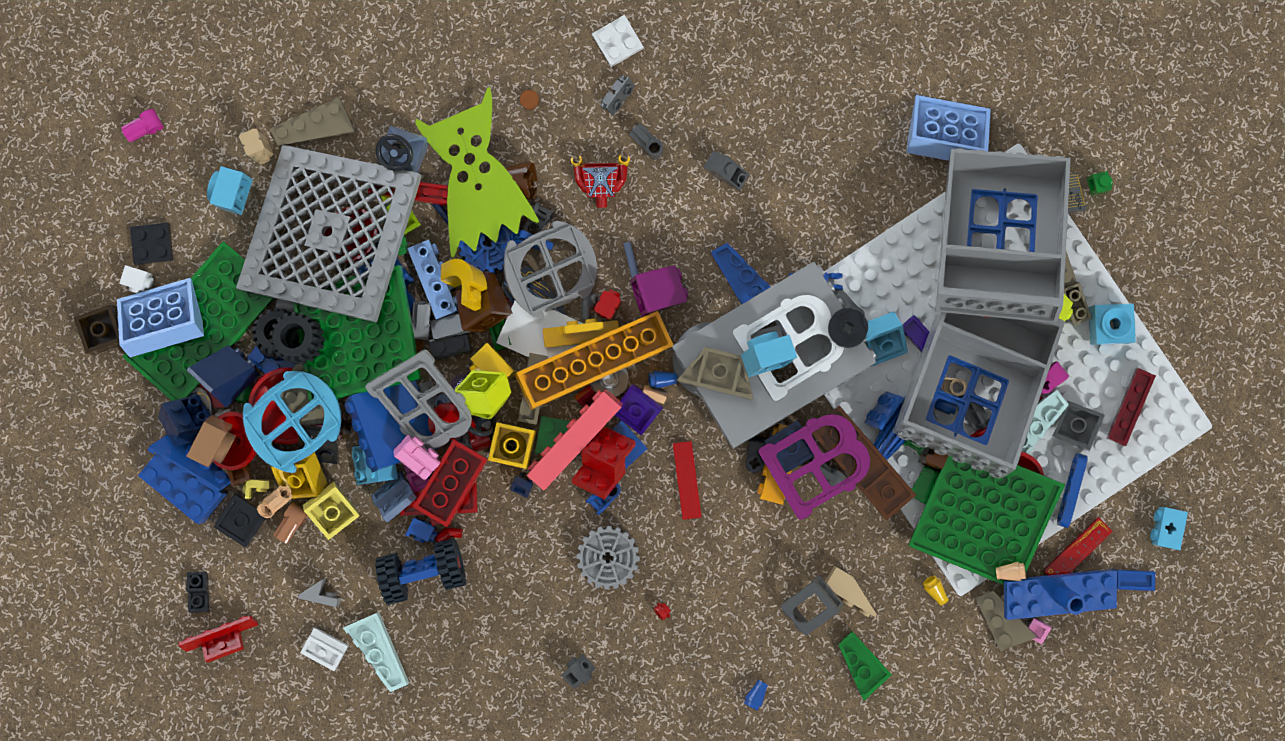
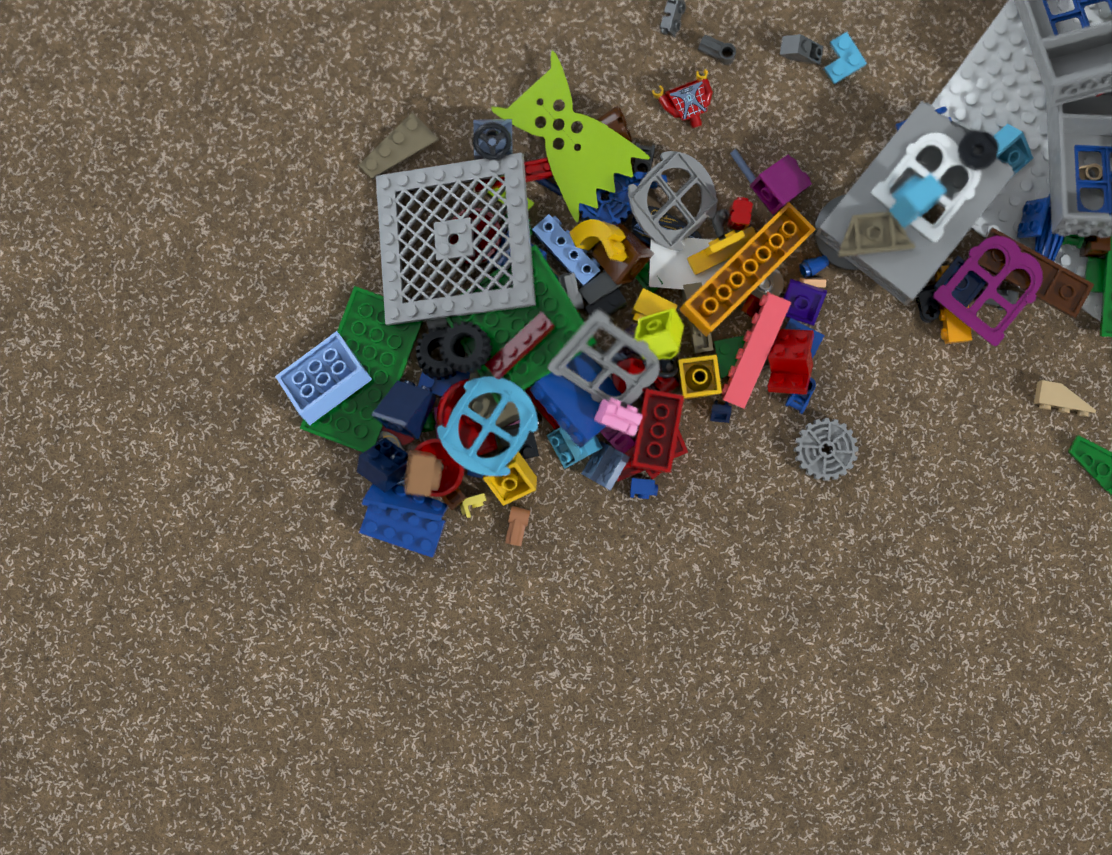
camera: 25 degrees left, 0 degrees up
dark brown brick [73,304,120,355] -> none
white brick [119,265,154,293] -> none
dark pink piece [121,109,163,142] -> none
black plate [130,223,173,265] -> none
red bracket [178,616,258,663] -> none
black slope [186,571,209,613] -> none
medium azure piece [207,166,253,215] -> none
black plate [214,494,266,548] -> none
tan brick [239,129,274,164] -> none
light nougat piece [257,485,293,518] -> none
light grey slope [298,578,341,607] -> none
white plate [300,627,349,671] -> none
light yellow brick [303,481,360,540] -> none
light aqua wing [343,612,409,692] -> none
black plate [375,538,466,605] -> none
red arm [435,527,463,543] -> none
dark orange tile [520,90,539,110] -> none
dark grey brick [561,654,596,689] -> none
red plate [653,603,671,621] -> none
red tile [673,441,702,520] -> none
blue wing [711,243,771,305] -> none
blue cone [744,680,768,711] -> none
dark grey panel [781,574,844,636] -> none
dark purple tile [902,315,930,353] -> none
blue cone [934,399,957,415] -> none
none -> plate [485,311,555,380]
none -> medium azure plate [824,32,867,84]

